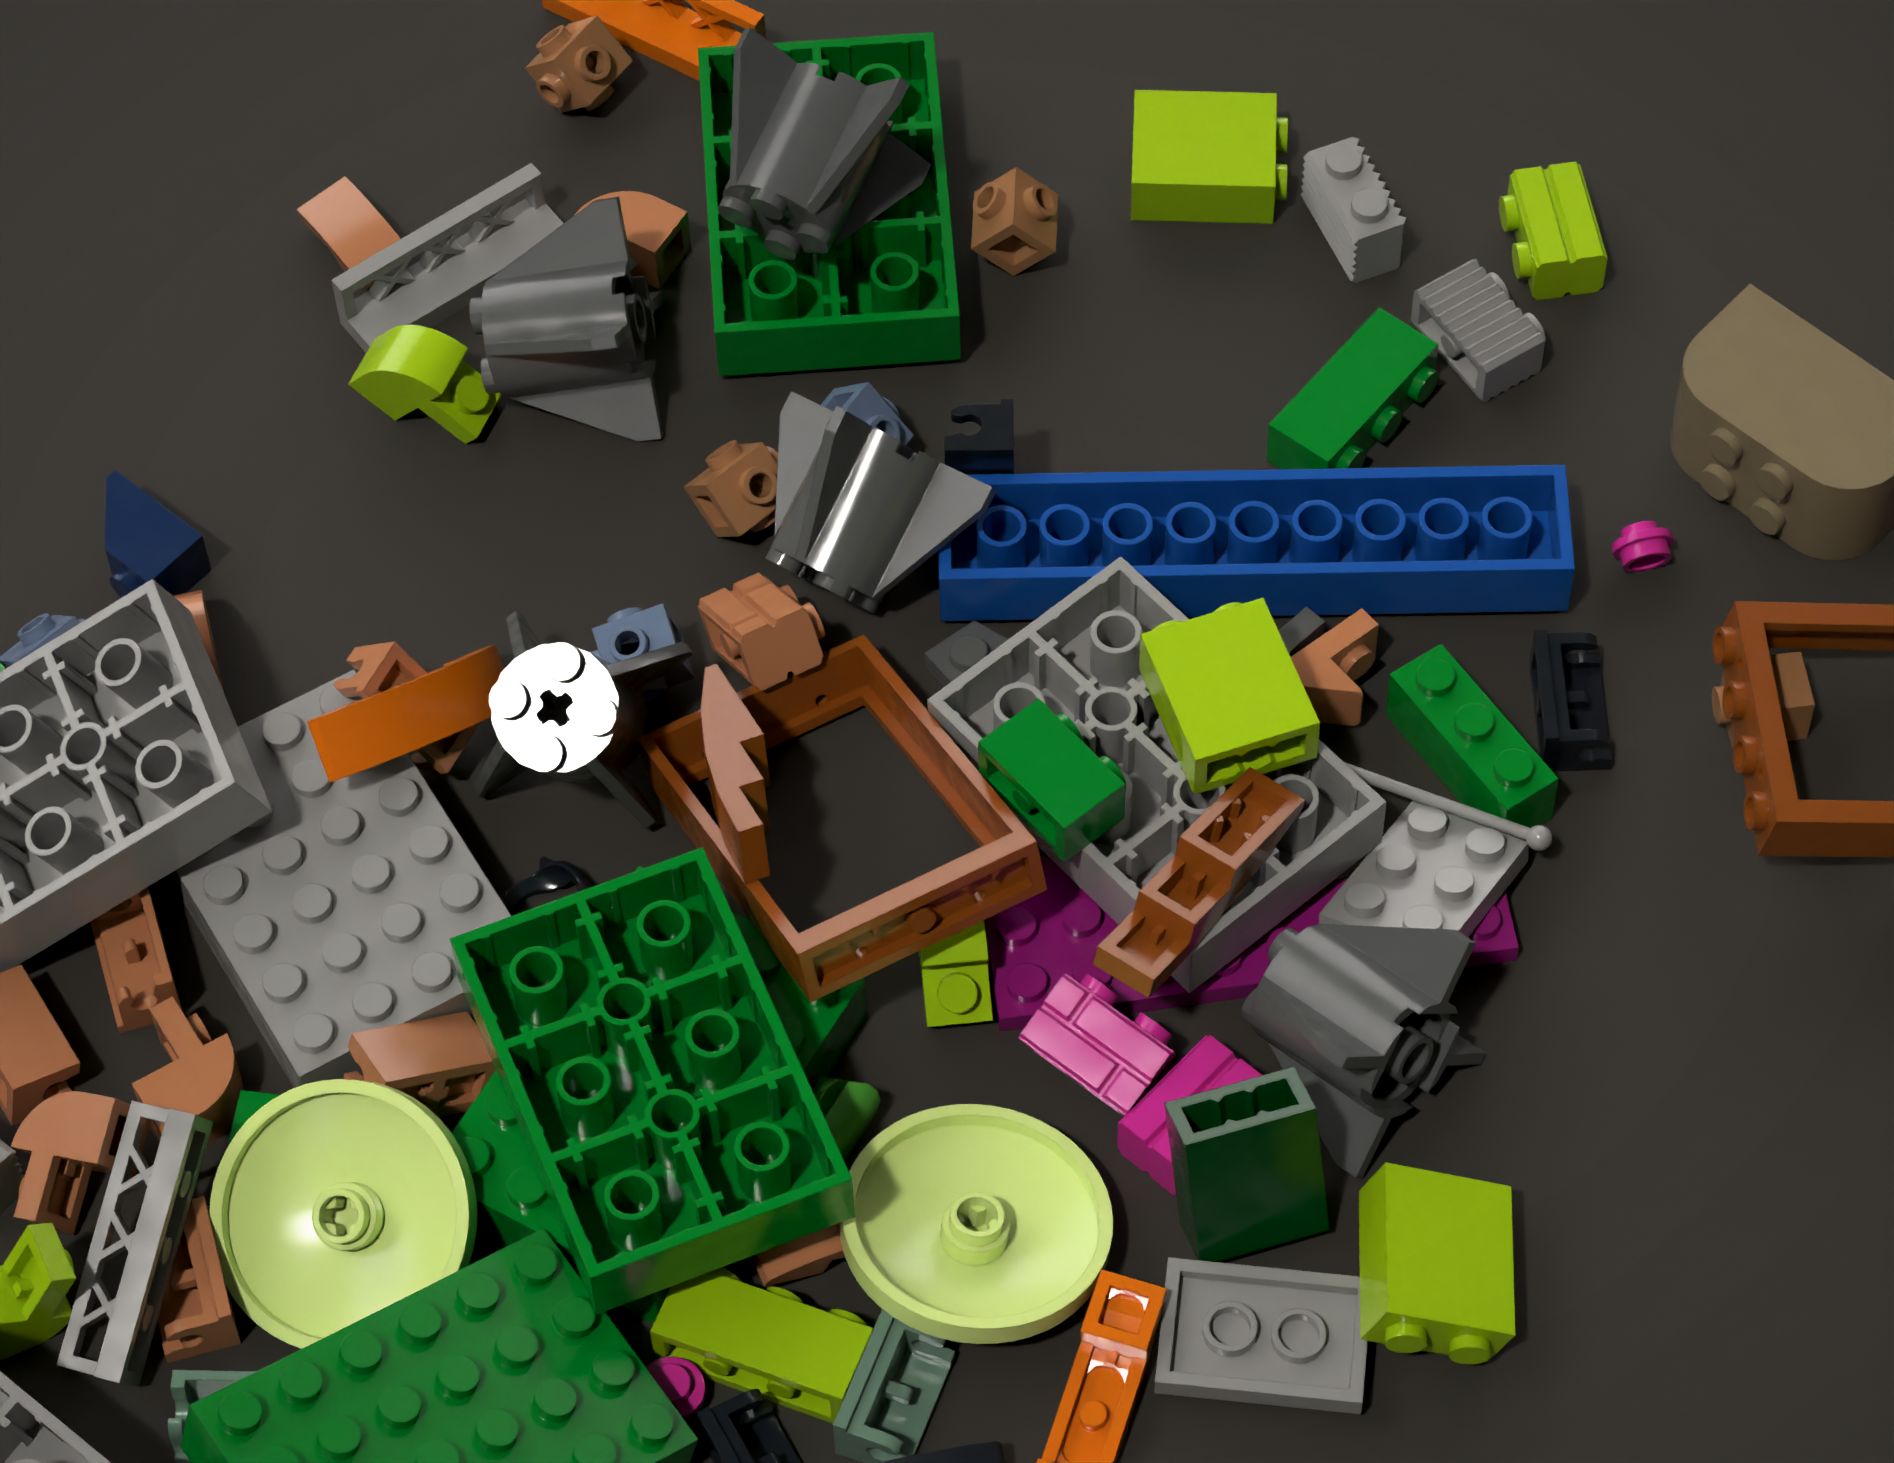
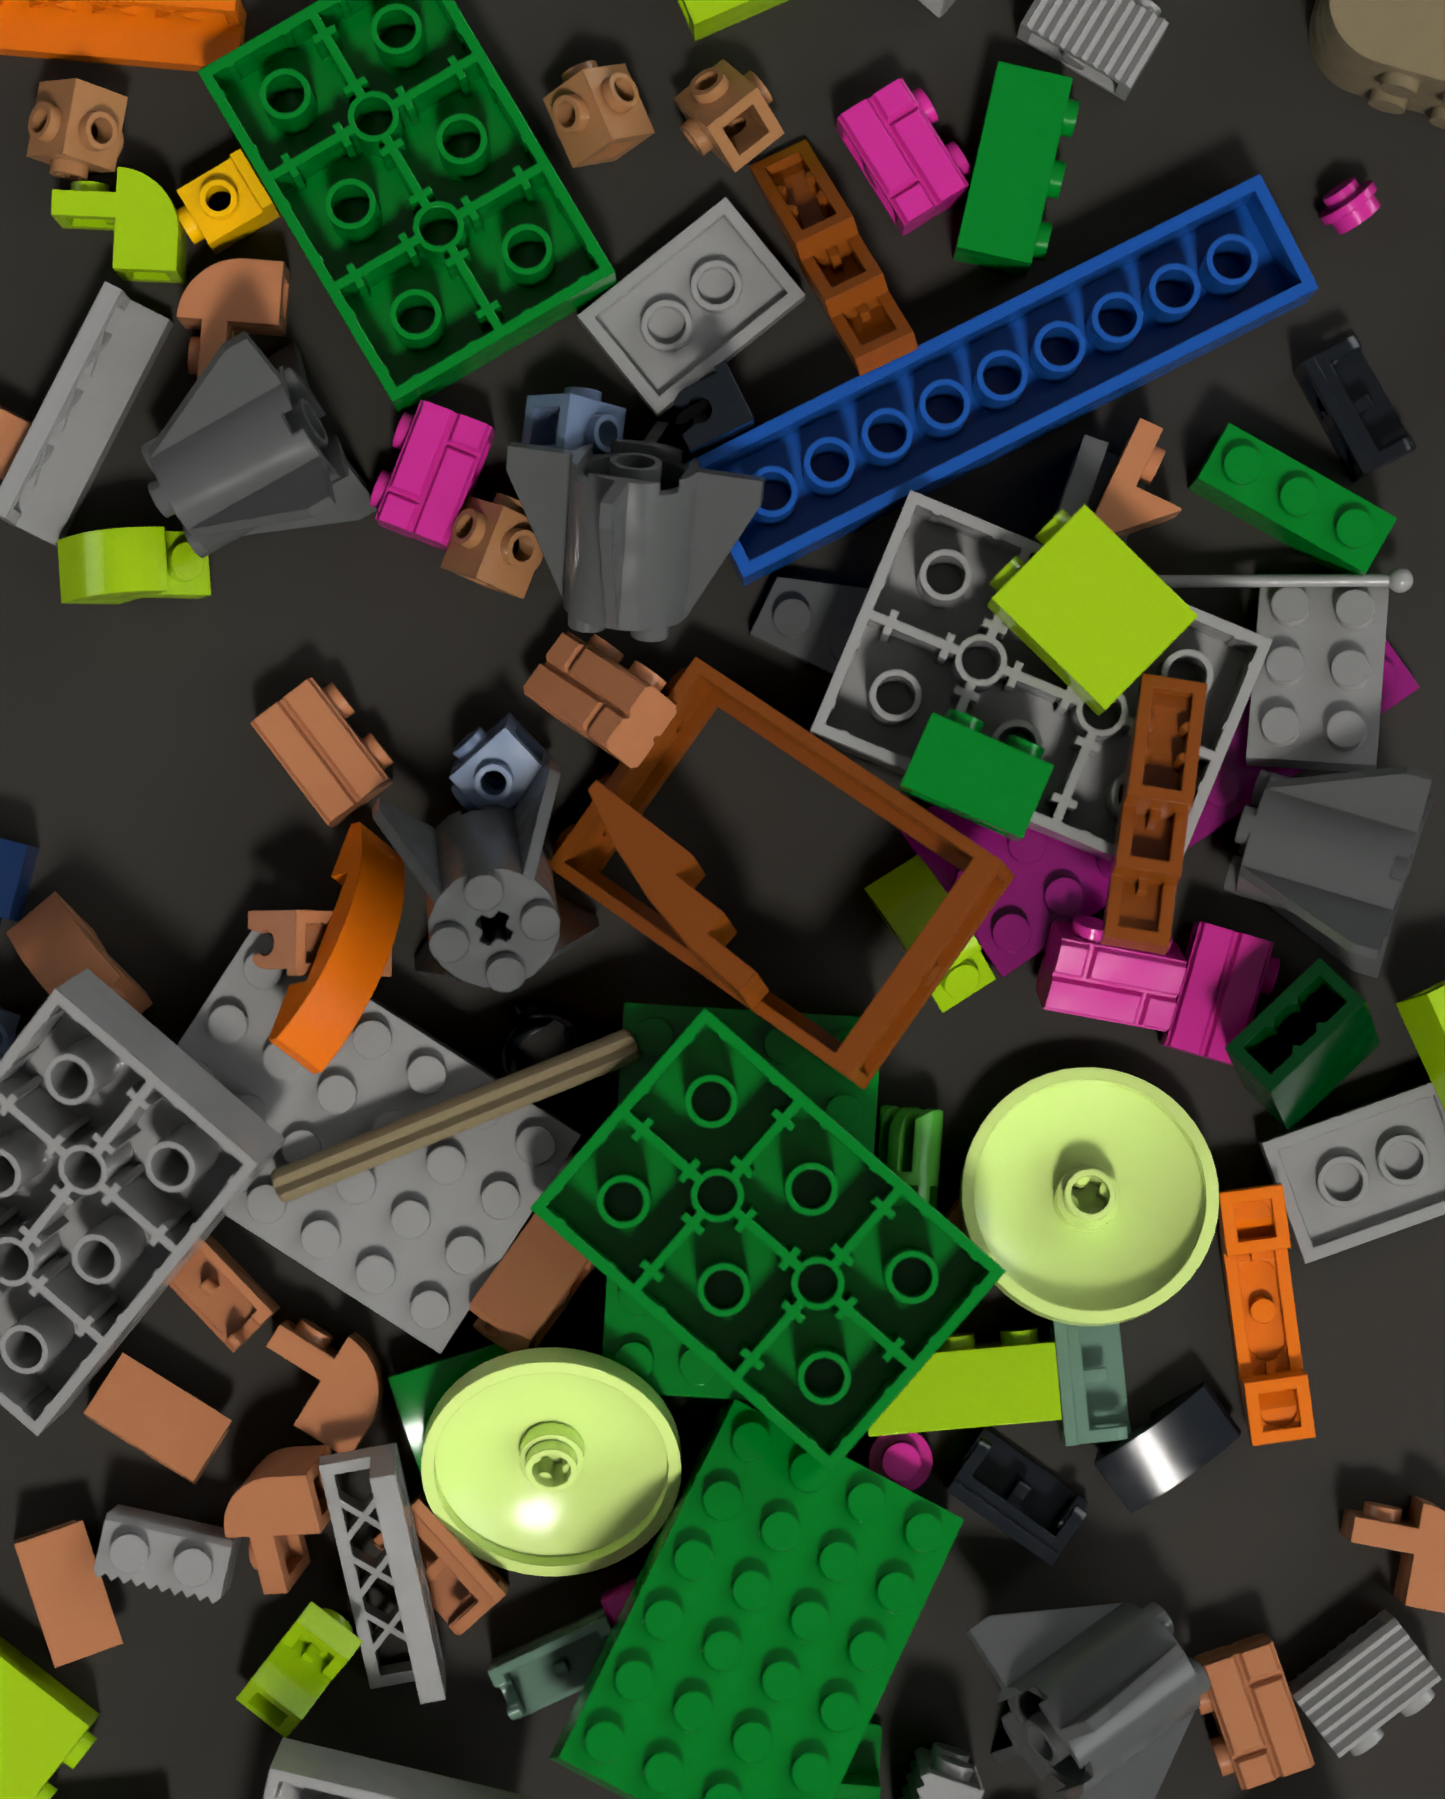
camera: 30 degrees left, 30 degrees up
dark grey brick [718,27,931,260] -> none
none -> lime brick [51,167,187,284]
none -> yellow brick [176,149,280,255]
none -> nougat brick [250,677,394,828]
none -> dark tan axle [271,1029,640,1202]
none -> dark pink brick [370,400,495,551]
none -> light grey plate [577,197,806,418]
none -> medium nougat brick [673,59,785,173]
none -> dark orange slope [749,139,919,376]
none -> dark pink brick [836,78,972,236]

